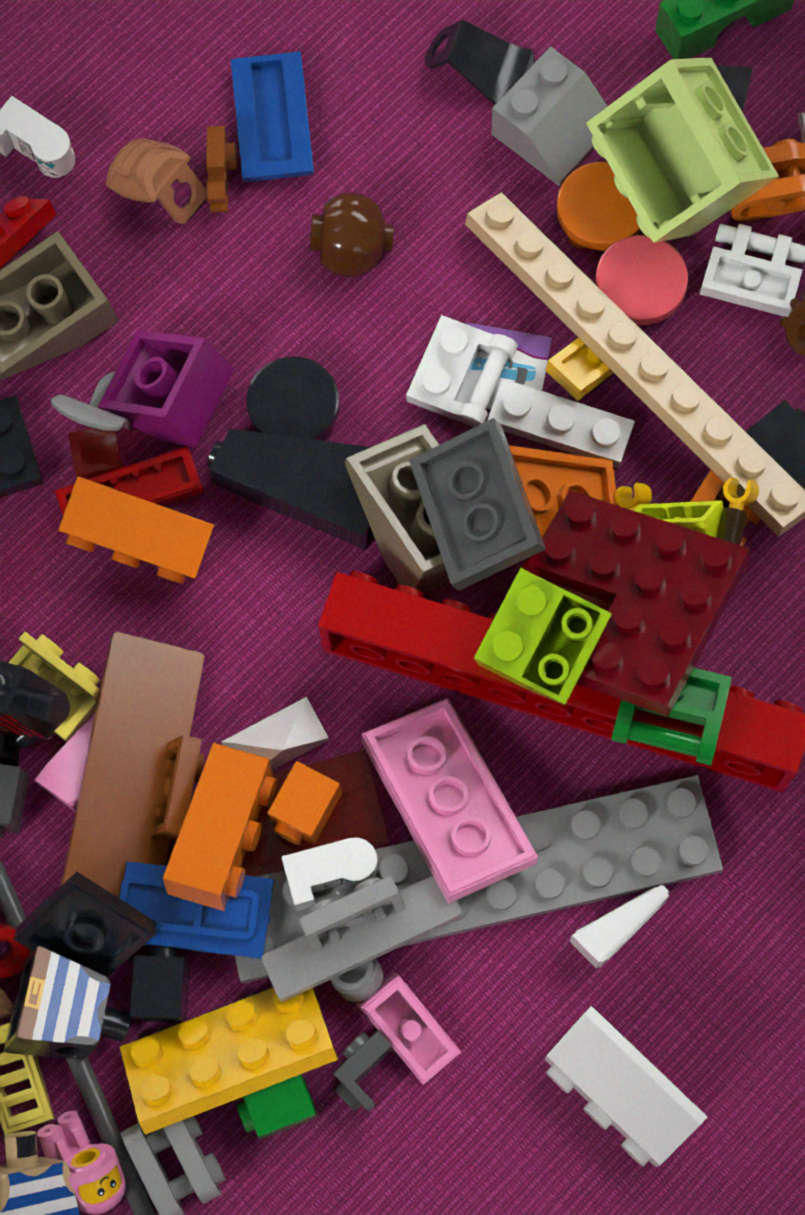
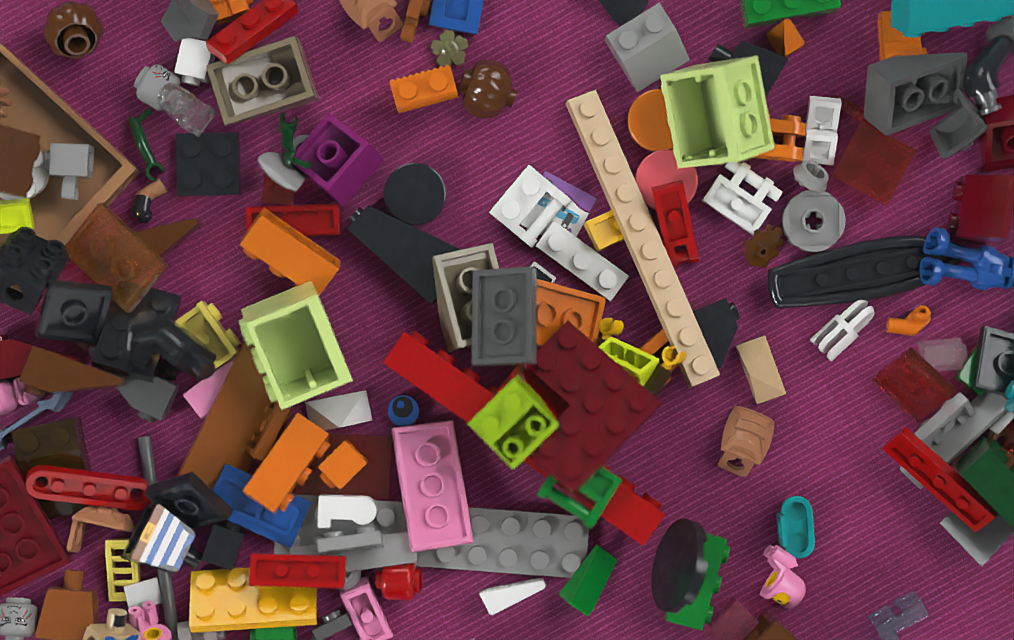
camera: 10 degrees right, 15 degrees up
none -> white sticker [124,577,162,608]
none -> yellowish green container [238,281,353,410]
none -> red plate [249,554,347,589]
none -> dark green piece [278,113,311,169]
none -> red head [376,563,423,601]
none -> blue tile [388,395,419,426]
none -> orange brick [390,64,458,113]
none -> olive plant [430,29,469,67]
none -> green slope [559,545,617,617]
none -> red plate [651,180,699,268]
none -> orange slope [766,18,805,57]

